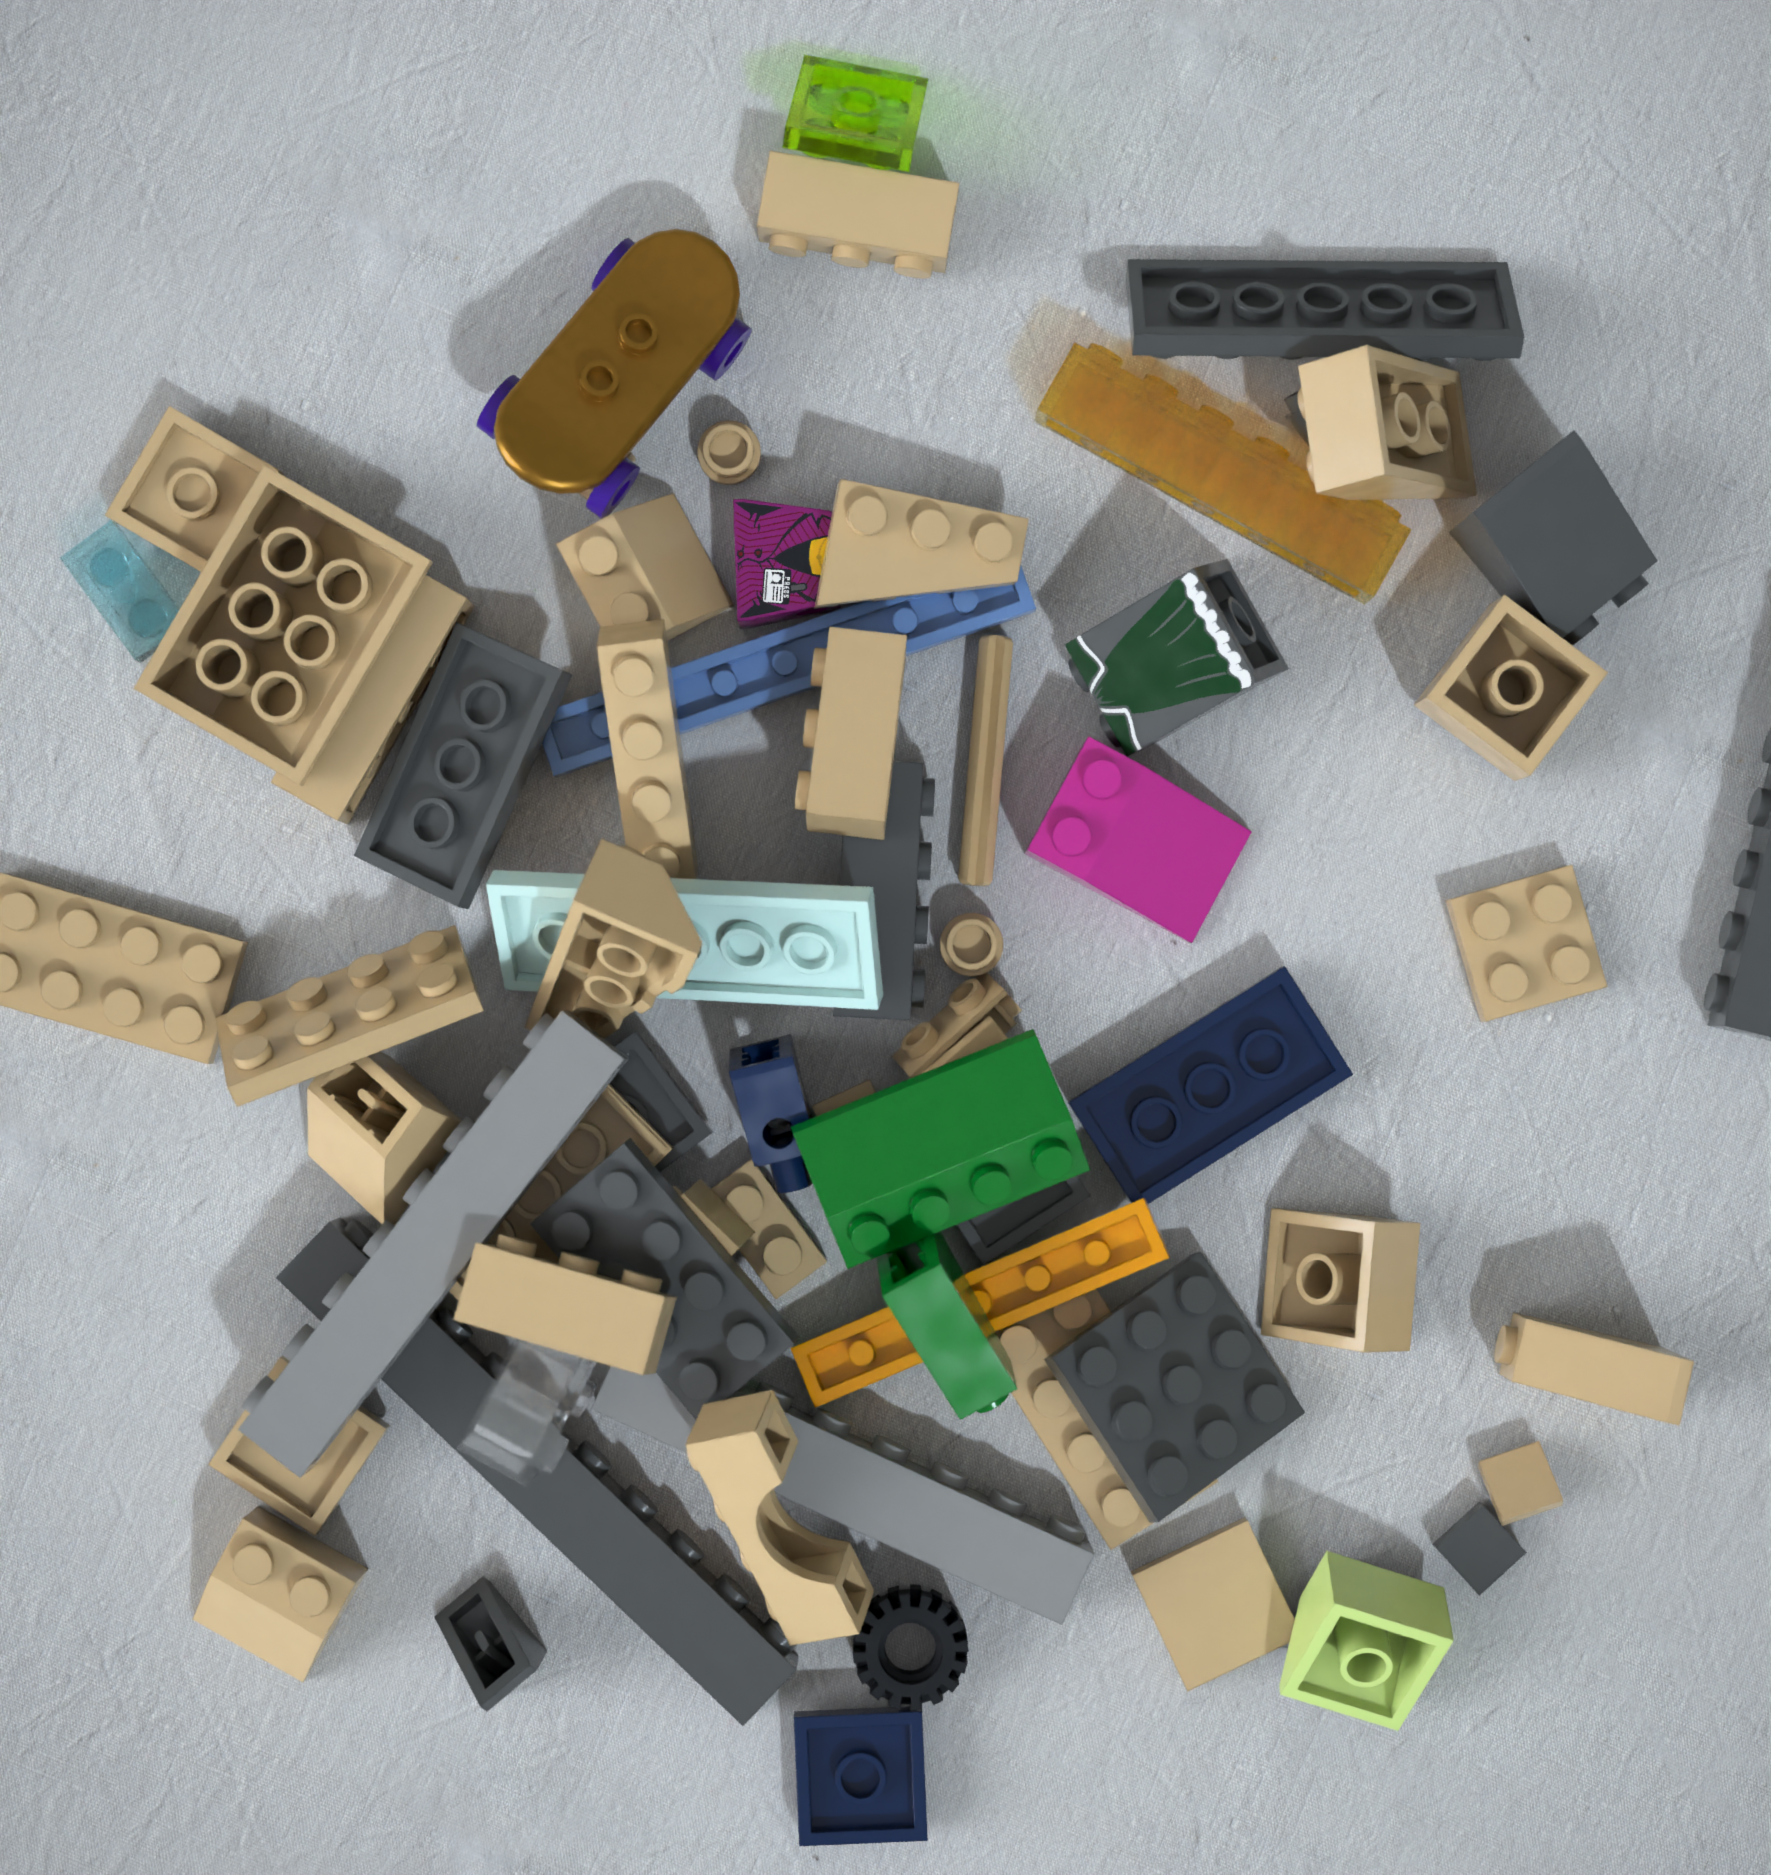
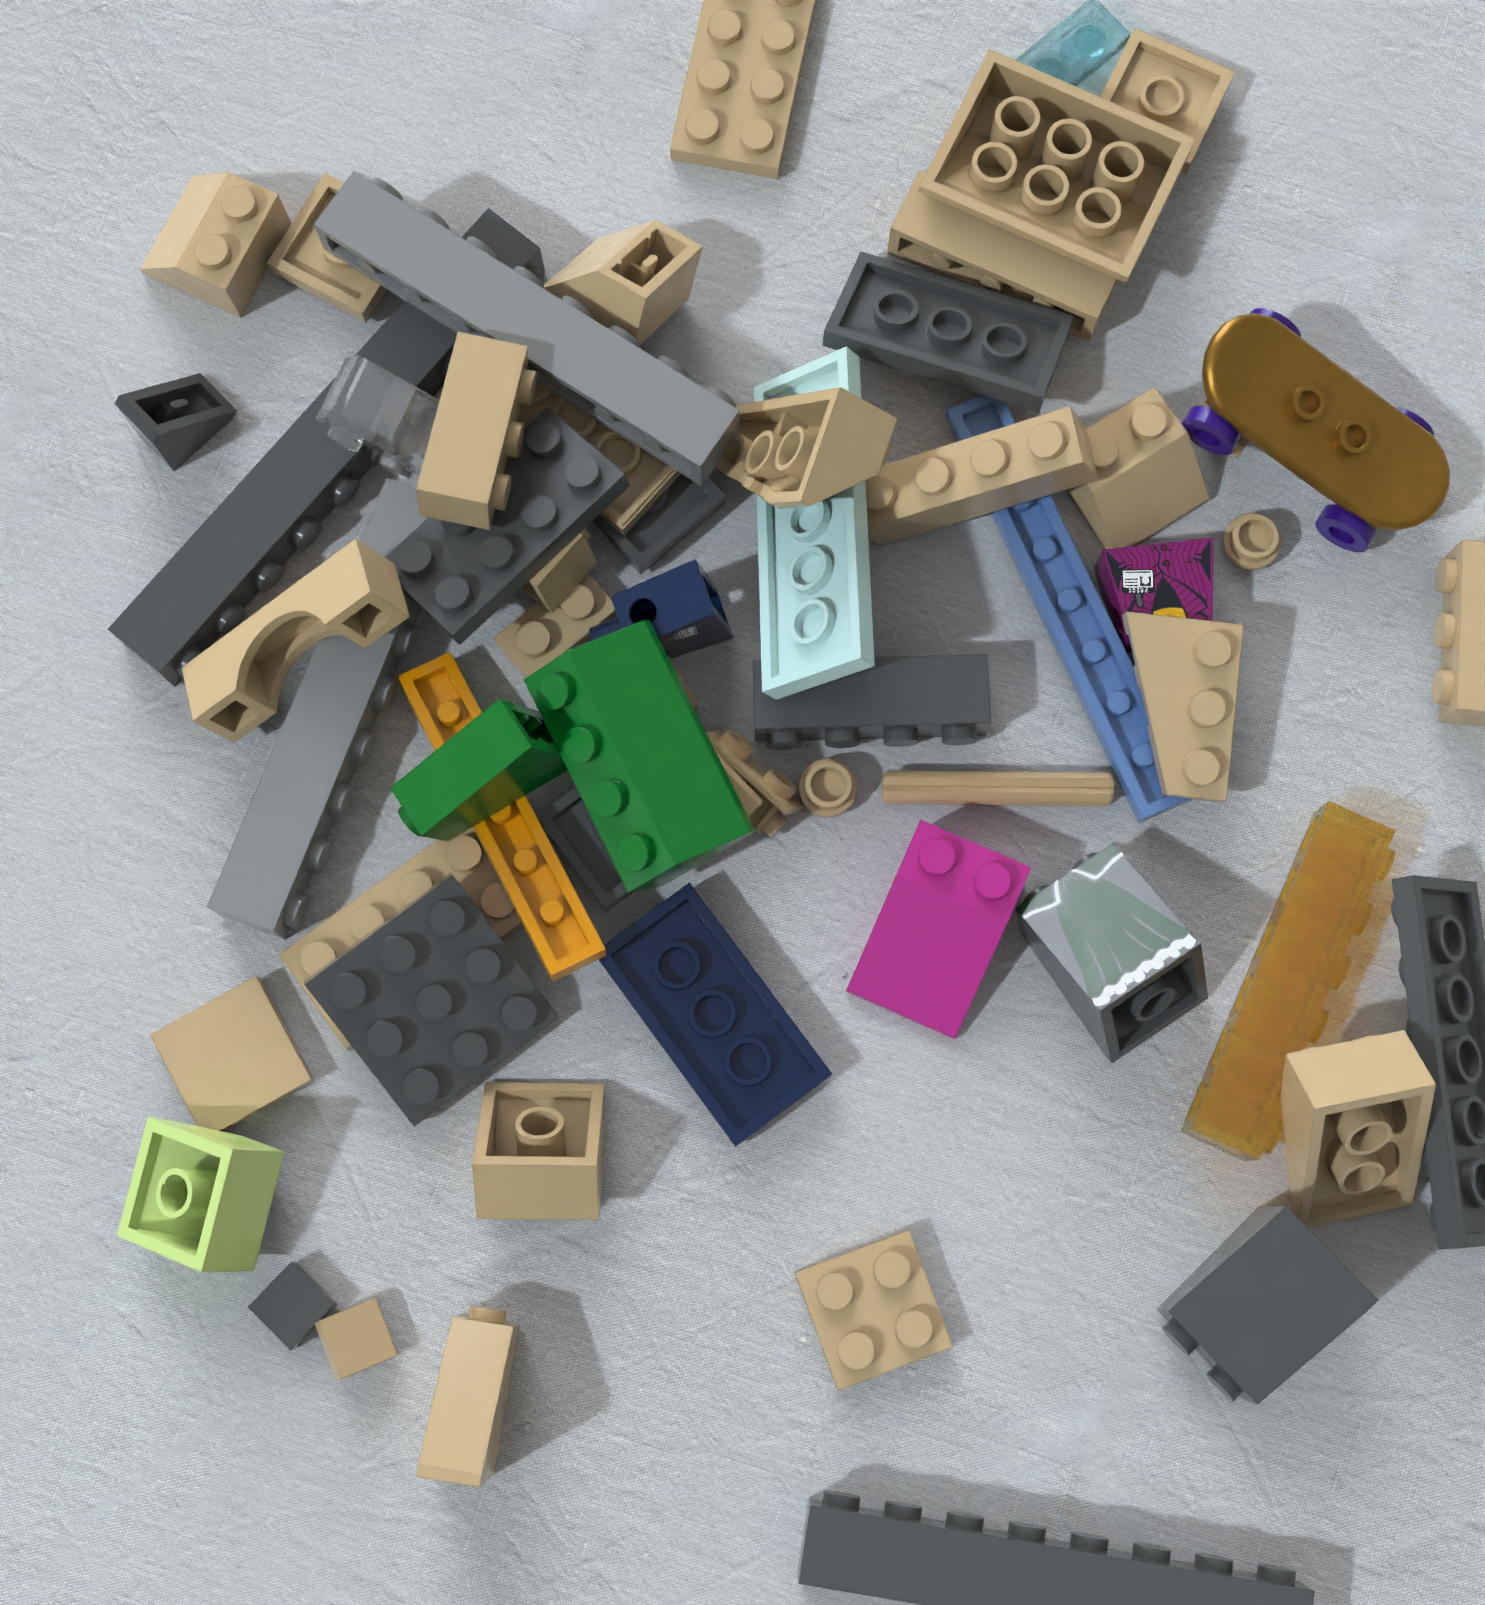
camera: 90 degrees right, 10 degrees down
tan plate [215,925,484,1107] -> none
dark blue plate [794,1706,928,1846] -> none
tan brick [795,627,907,840] -> none
black tyre [853,1584,969,1710] -> none
tan brick [1414,594,1608,781] -> none

